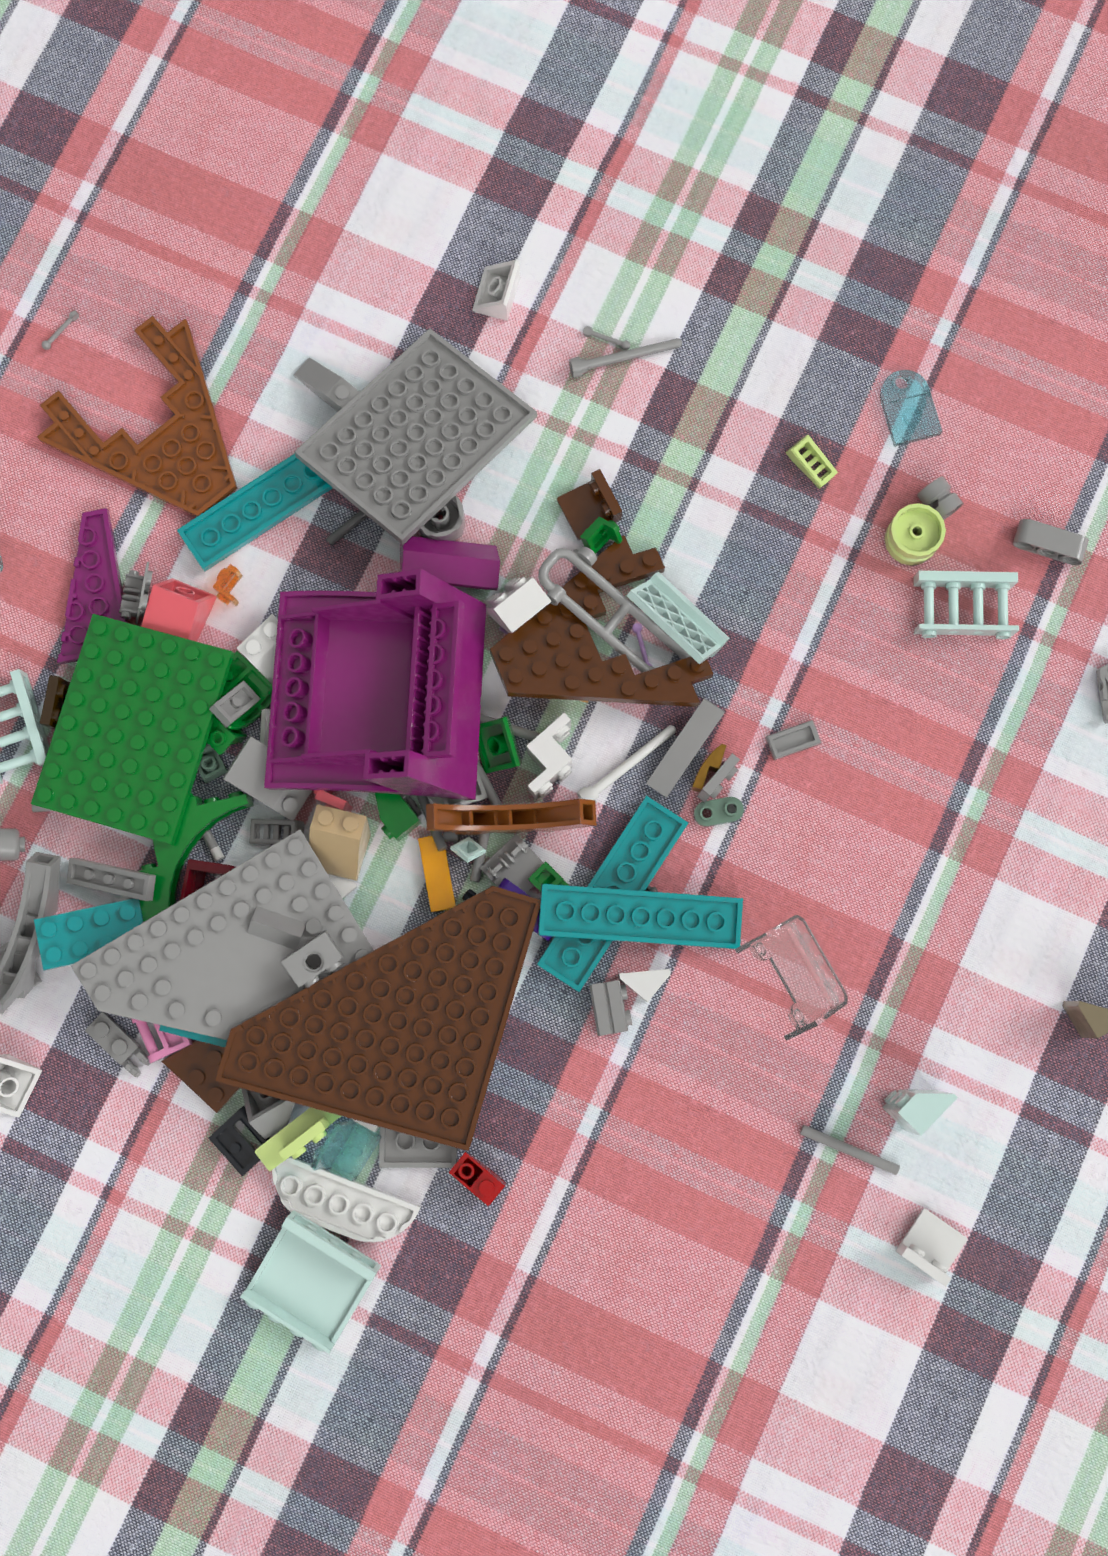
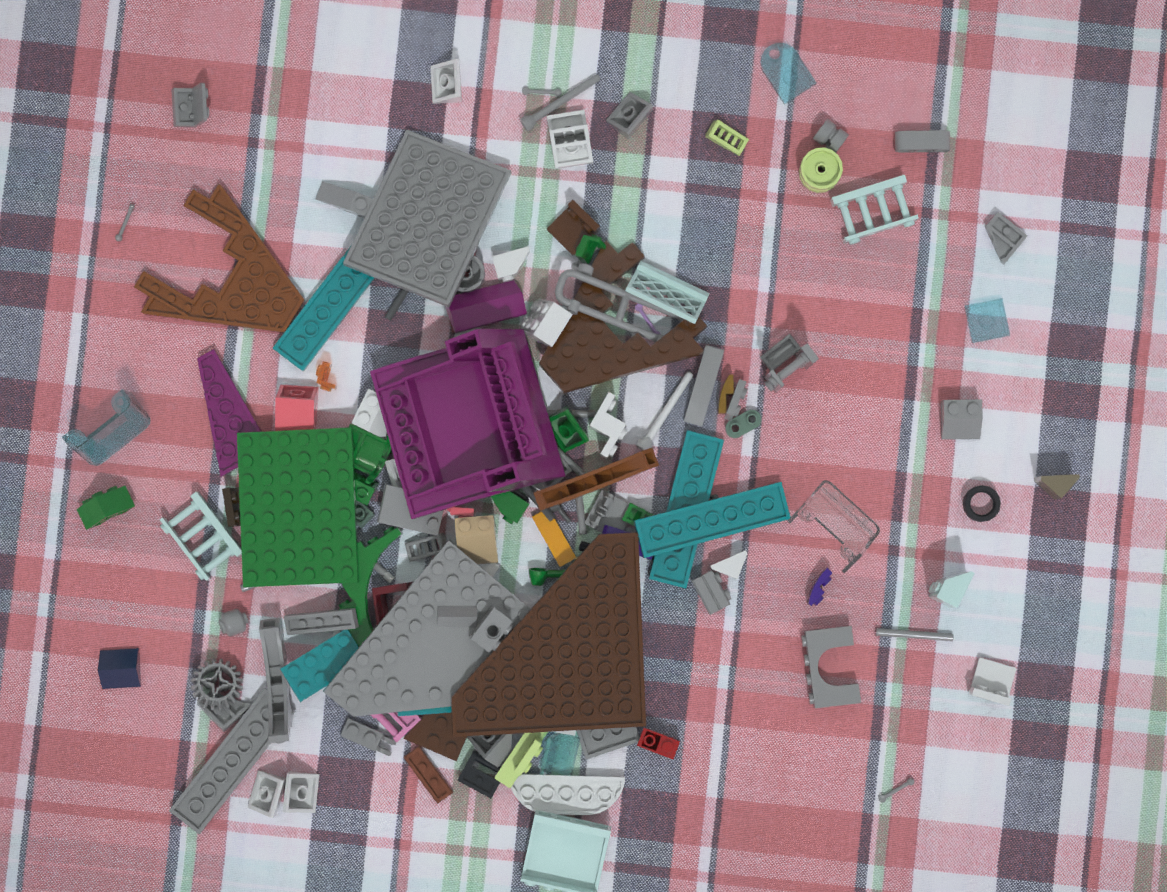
camera: 20 degrees left, 5 degrees up
light grey hinge [119,562,153,624] -> none
light grey plate [209,681,260,728] -> none
light aqua slope [450,837,486,863] -> none
none -> light grey bracket [171,83,209,128]
none -> copper tile [403,746,453,804]
none -> white slope [492,246,530,282]
none -> green bar [529,568,565,586]
none -> white bracket [547,110,593,169]
none -> light grey slope [606,92,653,139]
none -> light grey fence [764,344,819,393]
none -> light grey arch [801,626,861,708]
none -> dark purple slope [807,568,832,606]
none -> light grey hinge [878,778,914,802]
none -> light grey slope [941,399,983,440]
none -> black tyre [963,485,1001,522]
none -> clear light blue tile [964,298,1010,343]

